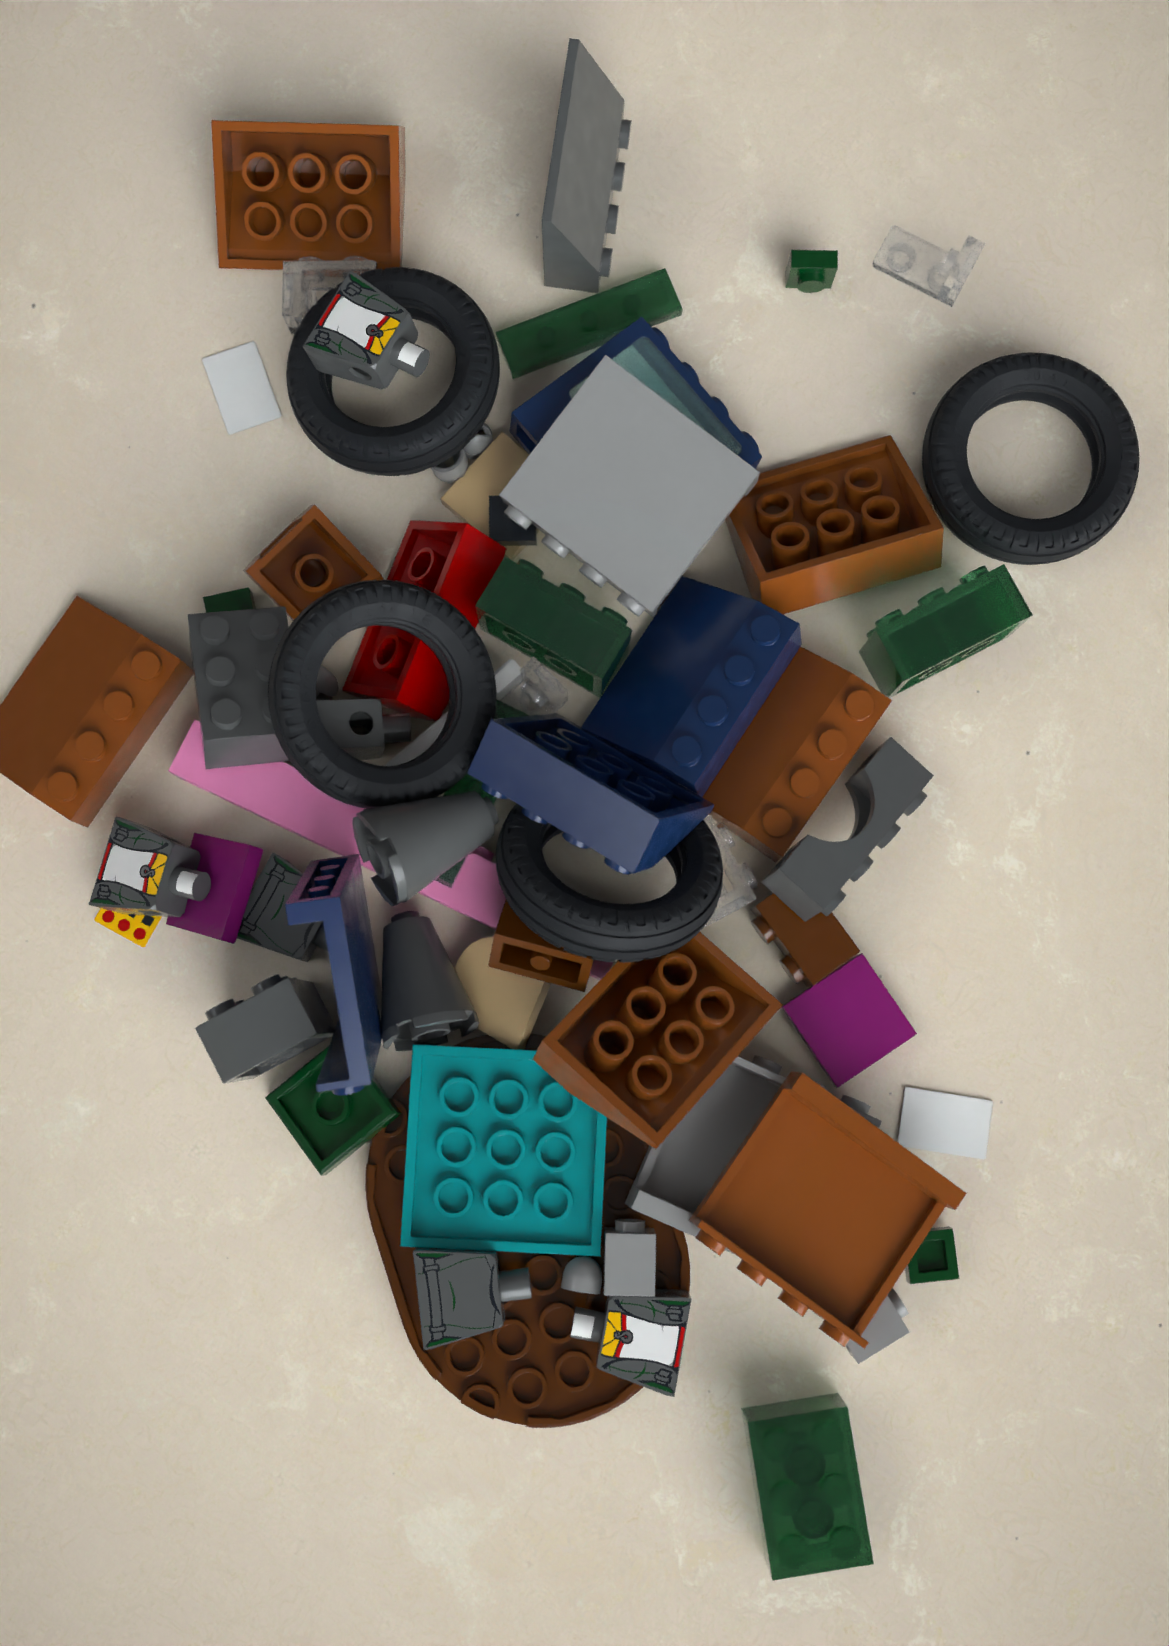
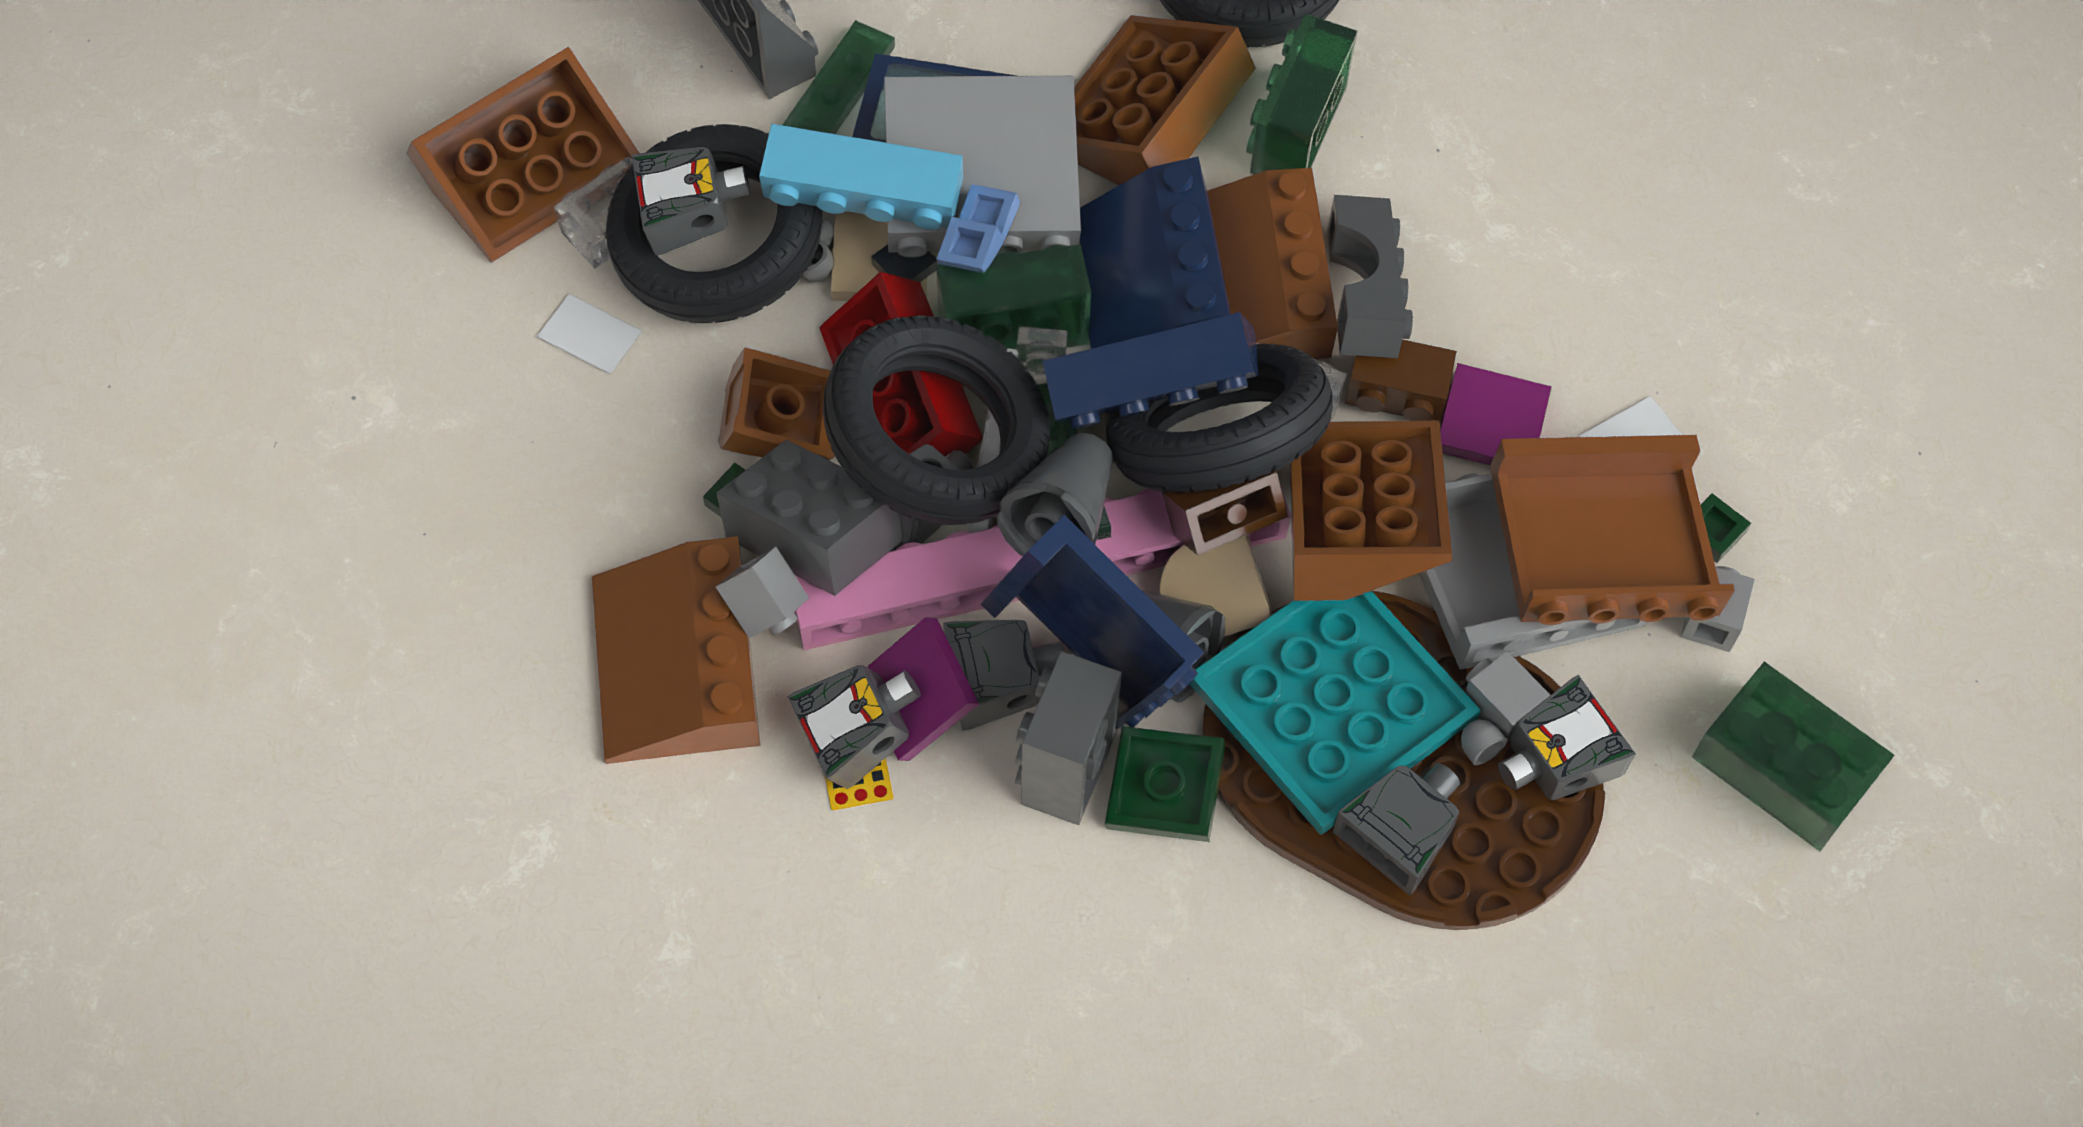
camera: 40 degrees left, 20 degrees down
none -> light grey brick [716,547,809,638]
none -> medium azure brick [759,124,964,230]
none -> medium blue slope [936,184,1020,273]

